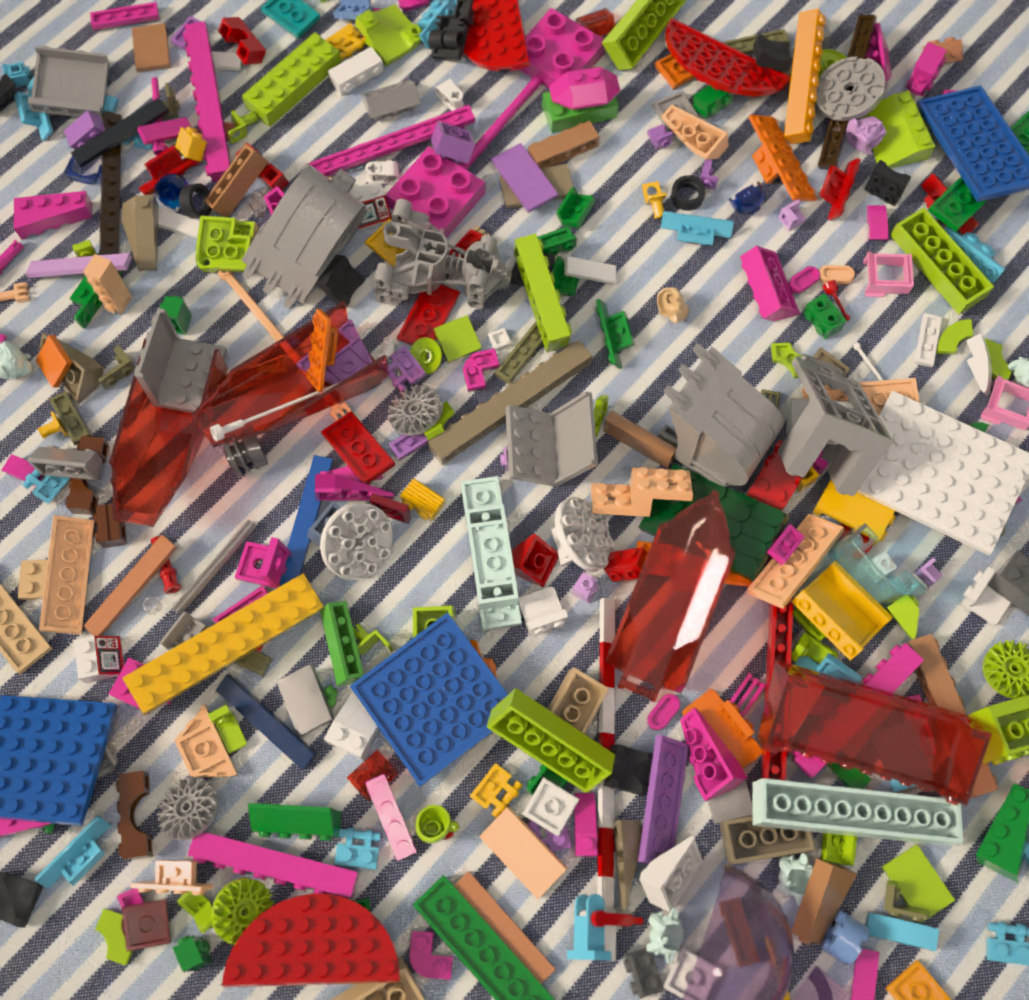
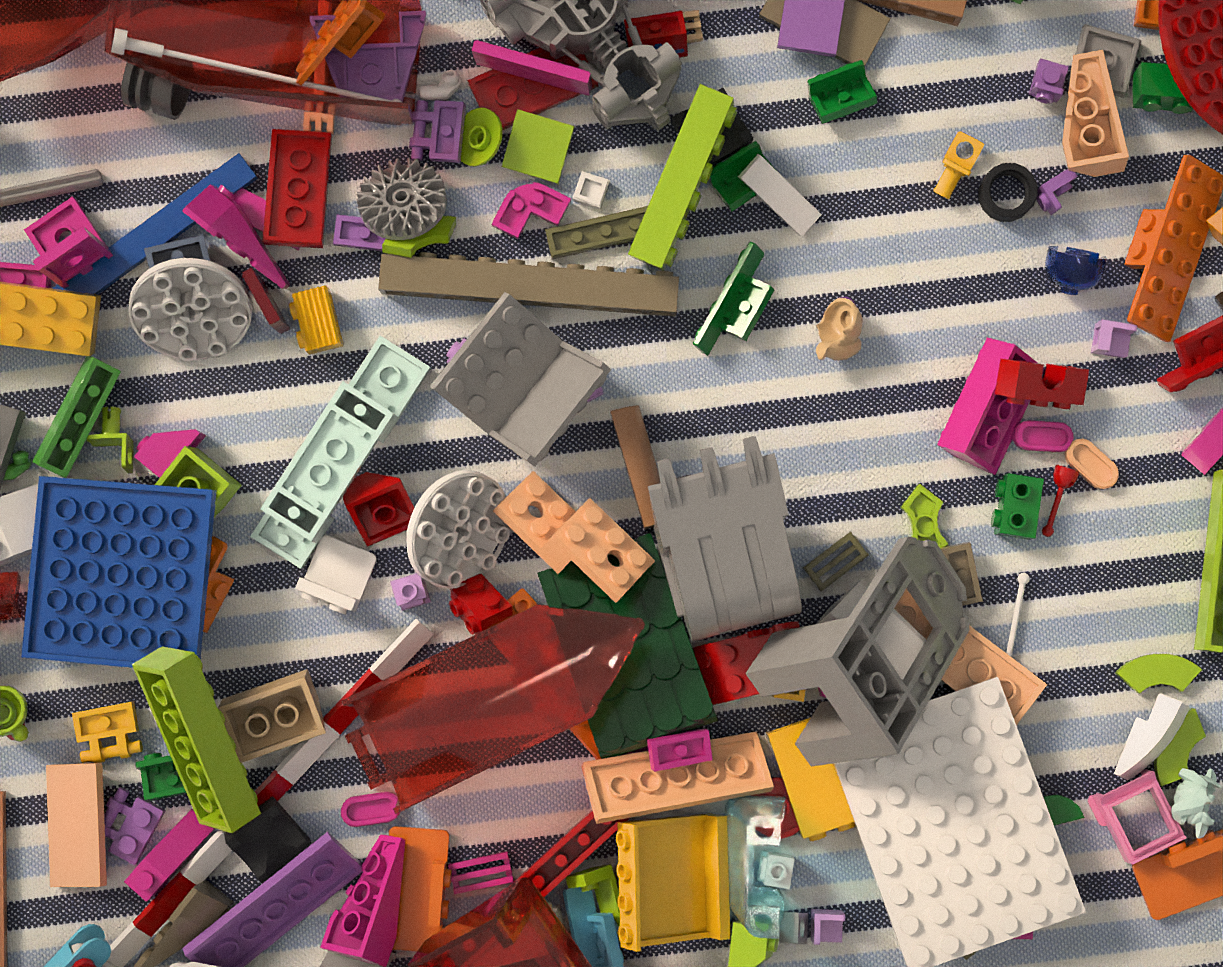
camera: 45 degrees right, 15 degrees up
white tile [522,777,579,836] -> none
green bracket [537,226,577,255] -> none
lime tile [593,394,609,437] -> none
medium azure bracket [661,211,734,245] -> none
bright pink piece [863,251,914,297] -> none
white tile [914,313,942,368] -> none
none -> dark pink slope [134,429,206,478]
none -> dark pink tile [471,40,592,96]
none -> red arch [995,358,1089,409]

